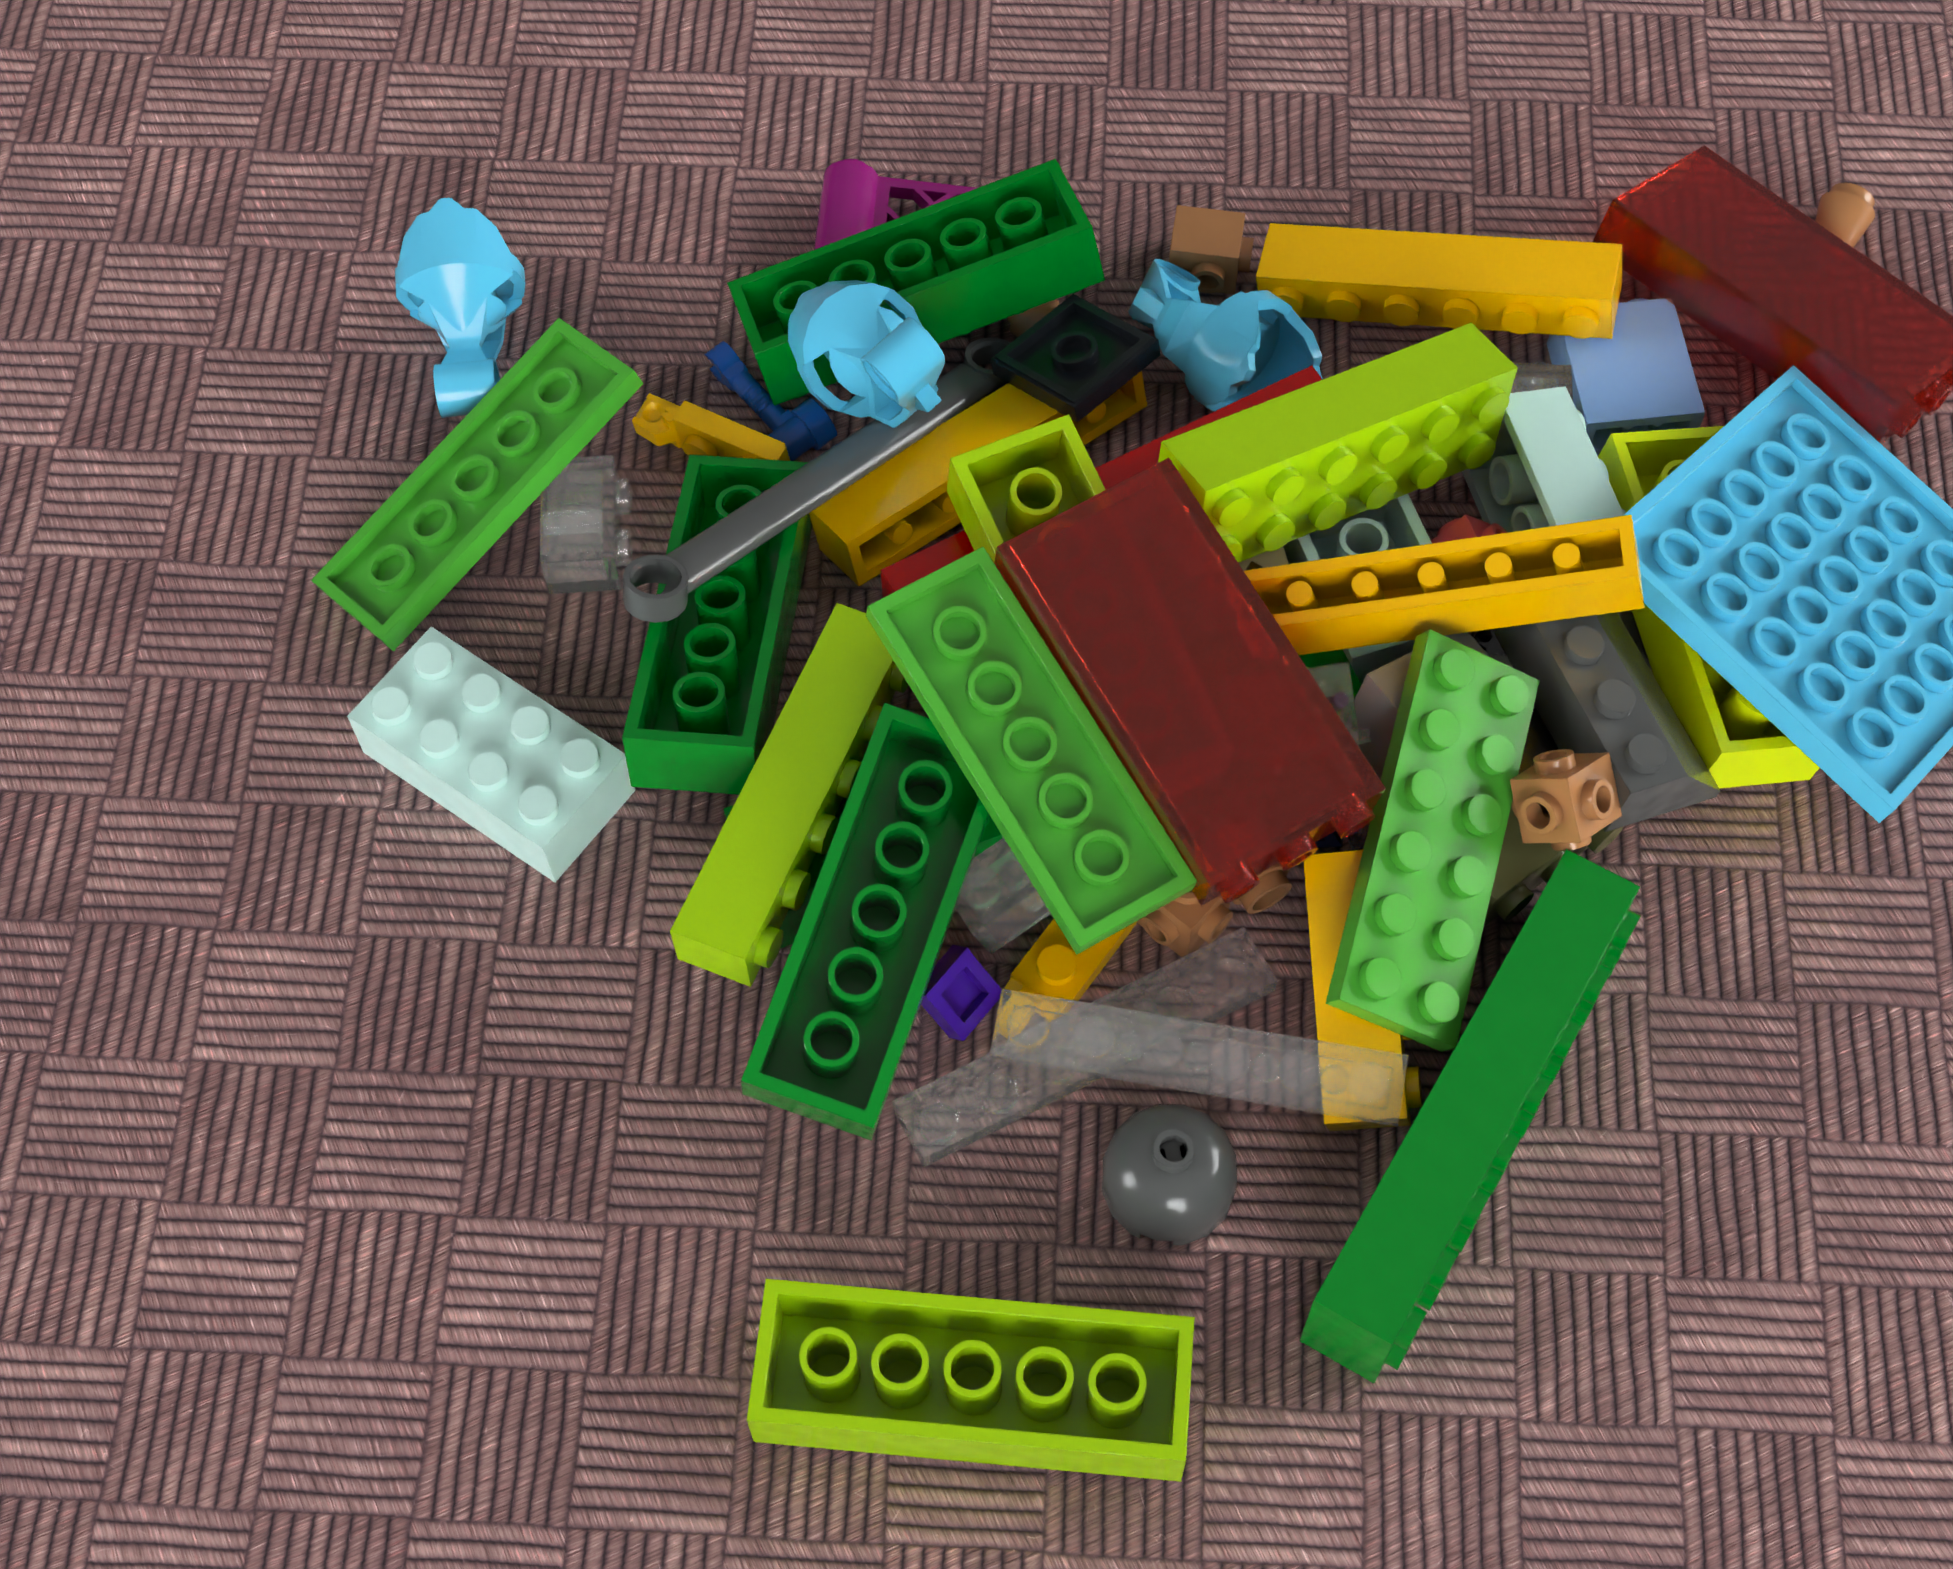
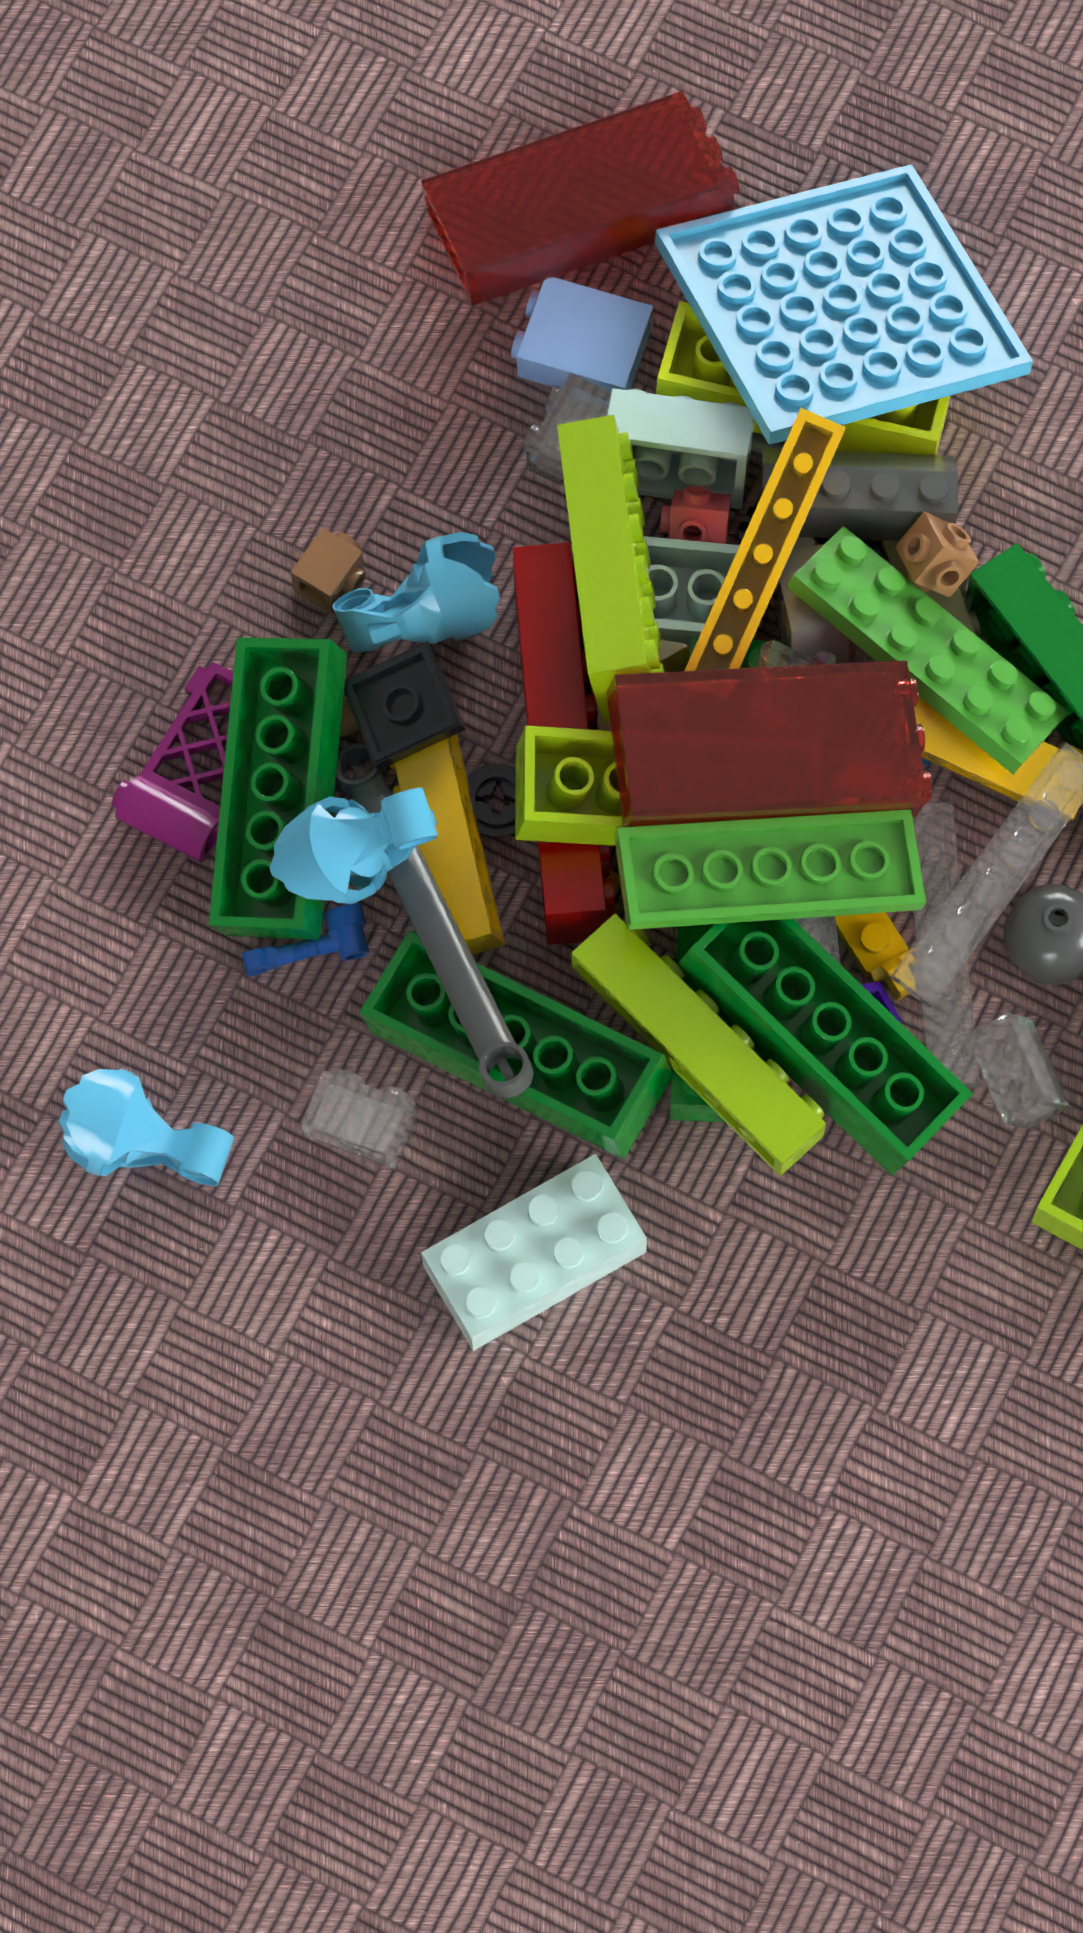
camera: 65 degrees left, 10 degrees up
bright green plate [311,318,644,652] -> none
yellow hinge [632,393,790,461] -> none
yellow brick [1256,223,1622,339] -> none
medium nougat cone [1807,183,1875,272] -> none
none -> clear brick [966,1013,1070,1129]

